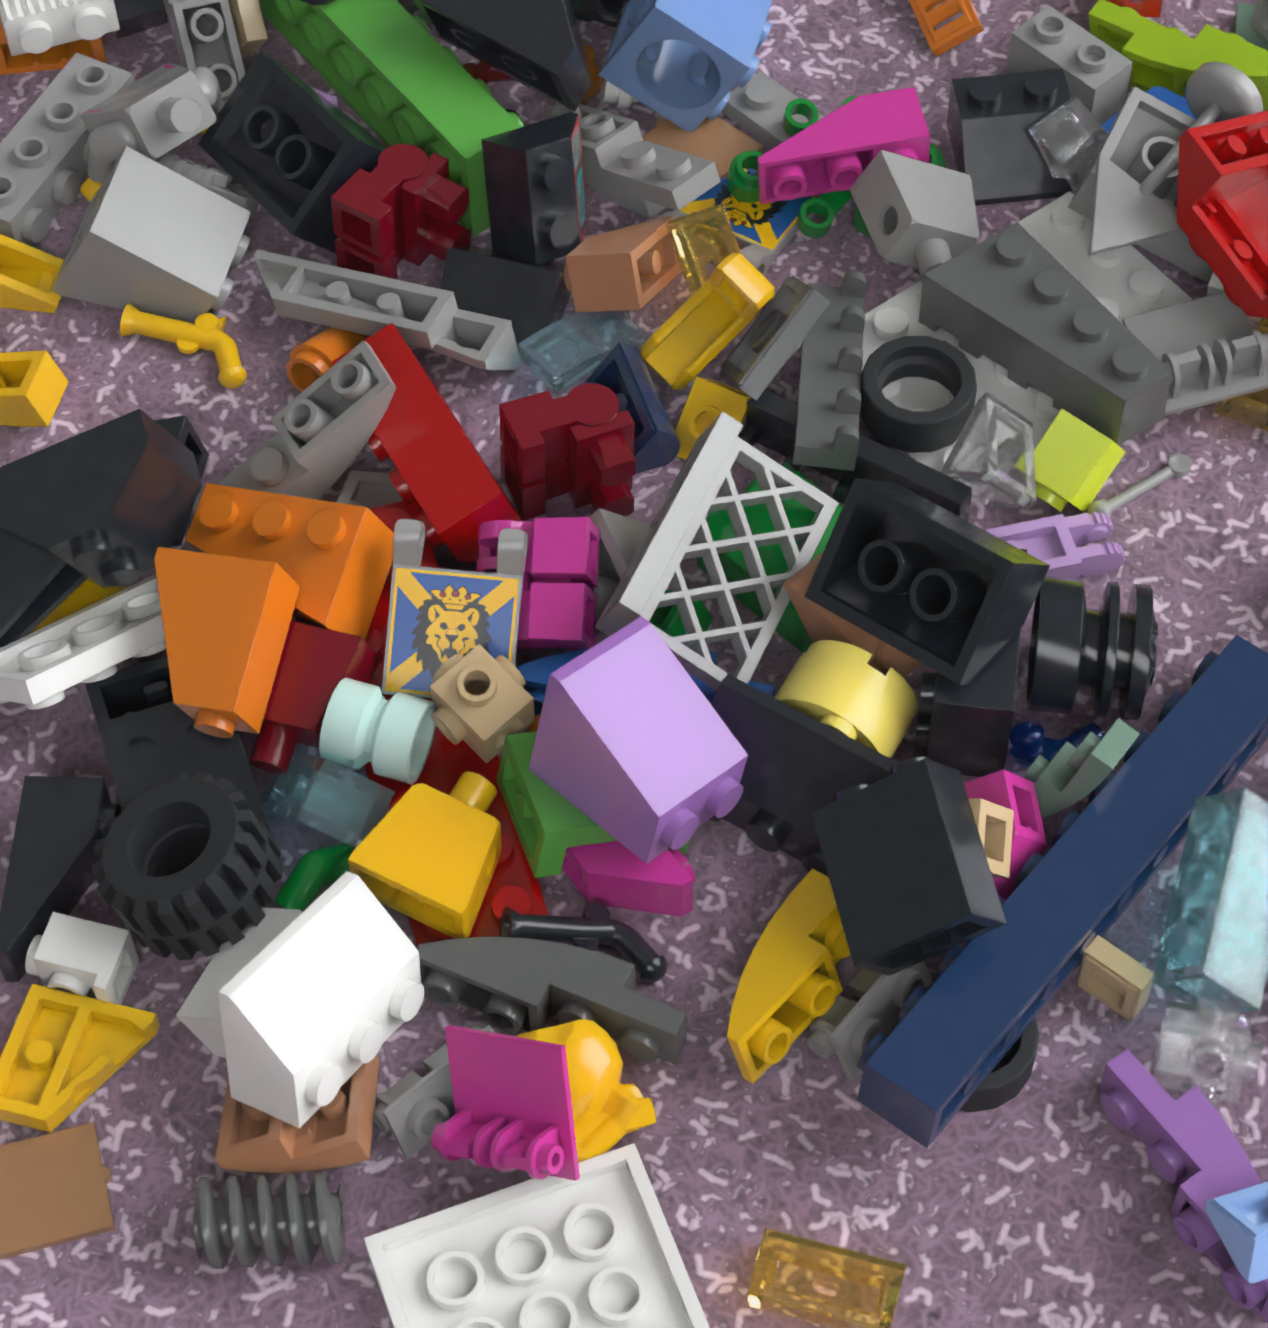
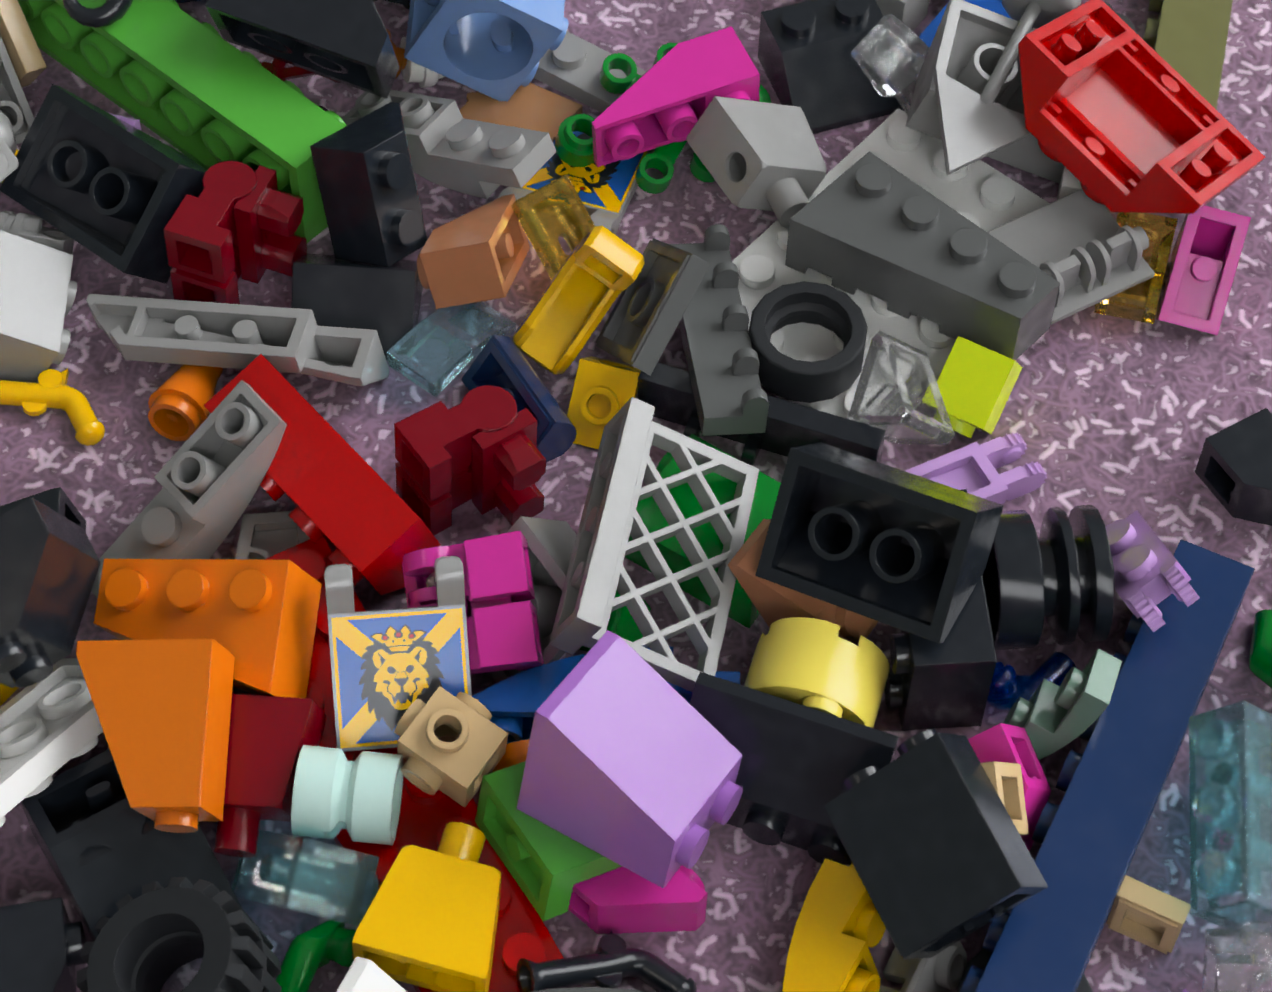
camera: 15 degrees left, 0 degrees up
light grey hinge [1087,453,1192,517] -> none
none -> lavender hinge [1105,510,1200,632]

